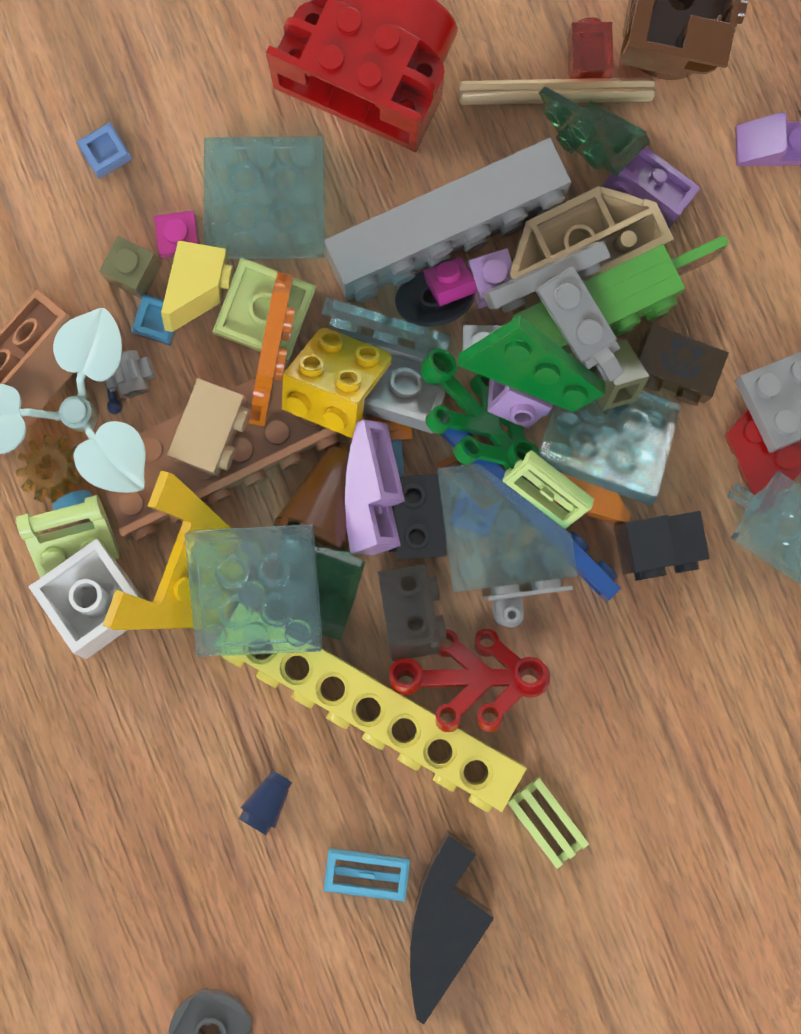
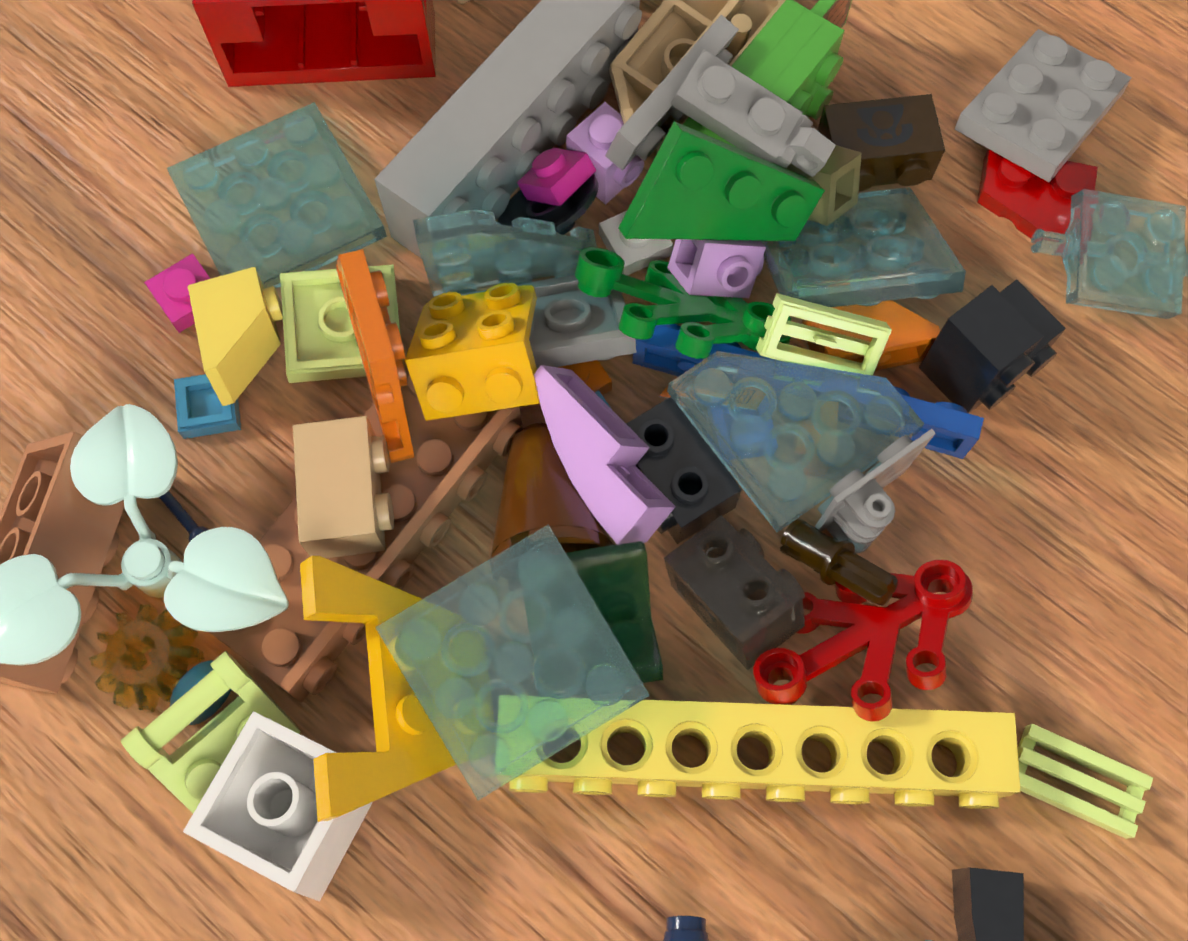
camera: 25 degrees left, 15 degrees down
medium blue tile [76,122,132,179] -> none
olive brick [99,236,161,299] -> none
light grey gear [105,350,156,398] -> none
none -> dark brown axle [780,519,898,606]

